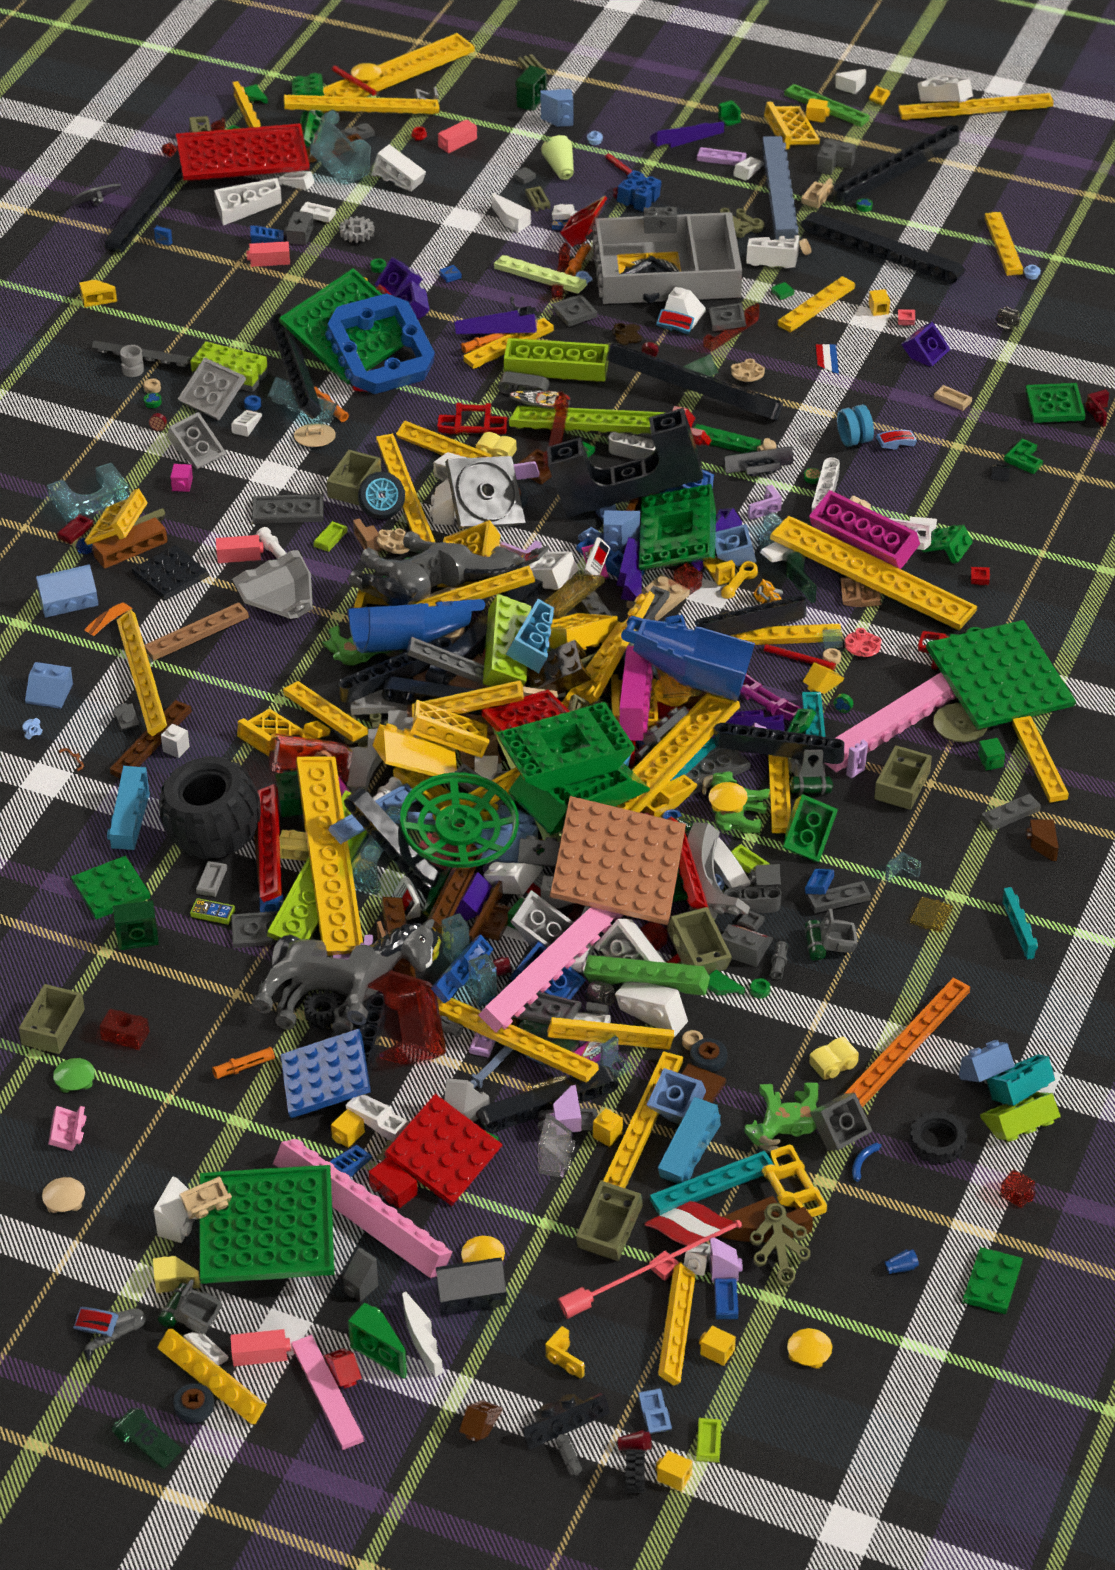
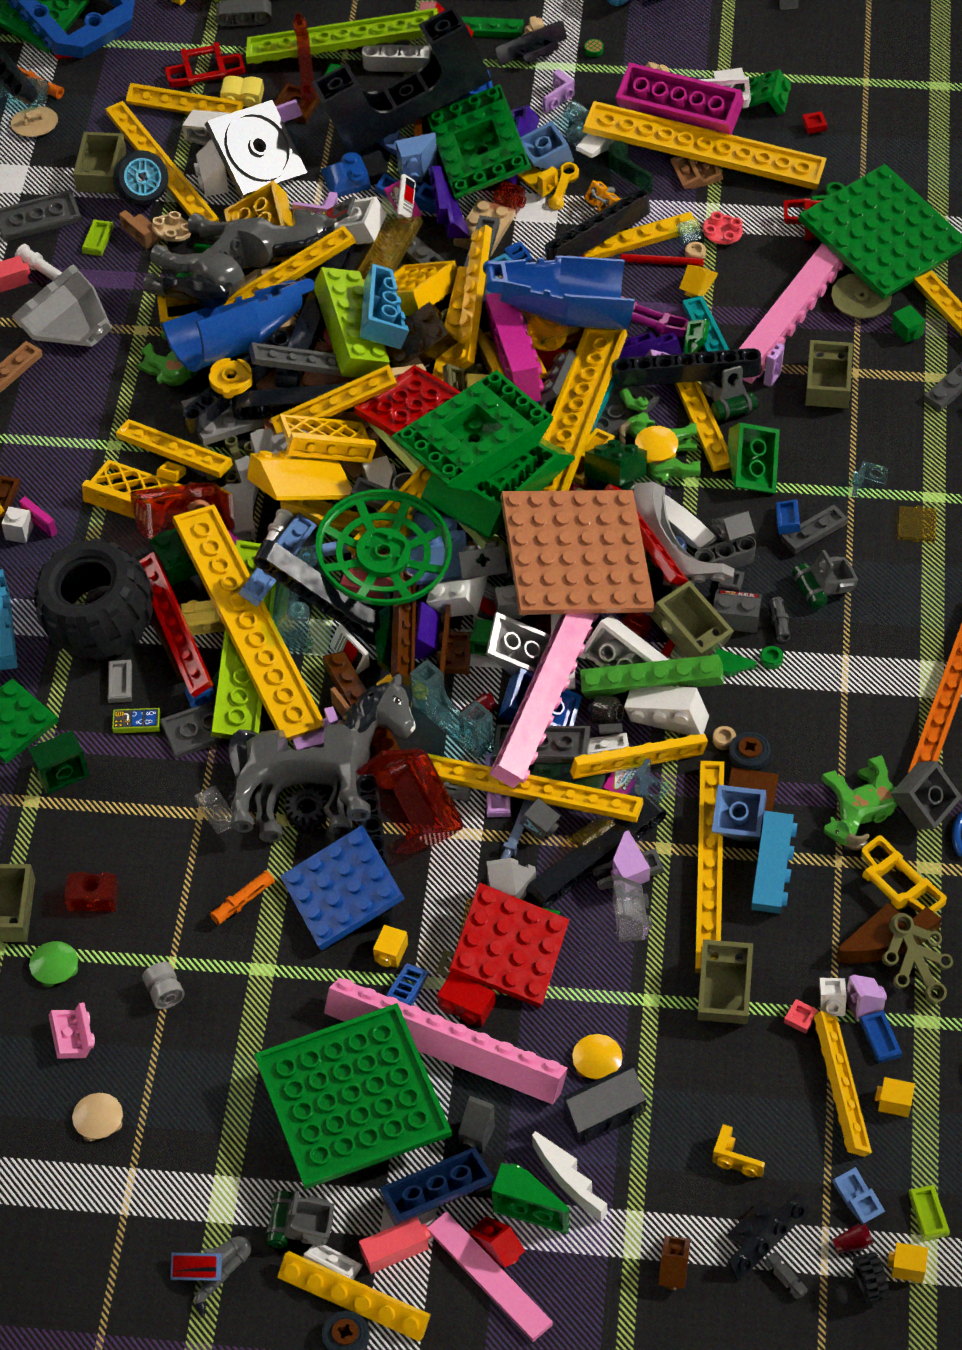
camera: 15 degrees left, 10 degrees up
light yellow slope [153,1256,200,1293] -> none
white slope [154,1177,197,1243] -> none
tan bracket [179,1177,232,1219] -> none
white slope [346,1094,409,1142] -> none
blue slope [431,934,494,1003] -> none
shield [510,390,570,409] -> none
flag [558,1201,742,1319] -> none
medium blue tile [579,527,604,541] -> none
yellow brick [593,1108,623,1147] -> none
teal plate [650,1151,774,1216] -> none
lime tile [731,844,770,873] -> none
light yellow brick [810,1037,859,1080] -> none
white beam [811,458,840,513] -> none
tile [834,694,853,713] -> none
none -> dark pink tile [19,497,57,537]
none -> light grey wheel [142,962,185,1009]
none -> clear plate [194,785,233,835]
none -> yellow plate [209,358,253,399]
none -> blue slope [321,152,371,197]
none -> dark blue slope [380,1147,495,1226]
none -> dark grey brick [519,798,560,841]
none -> dark green brick [585,440,647,486]
none -> bright green arm [619,389,648,412]

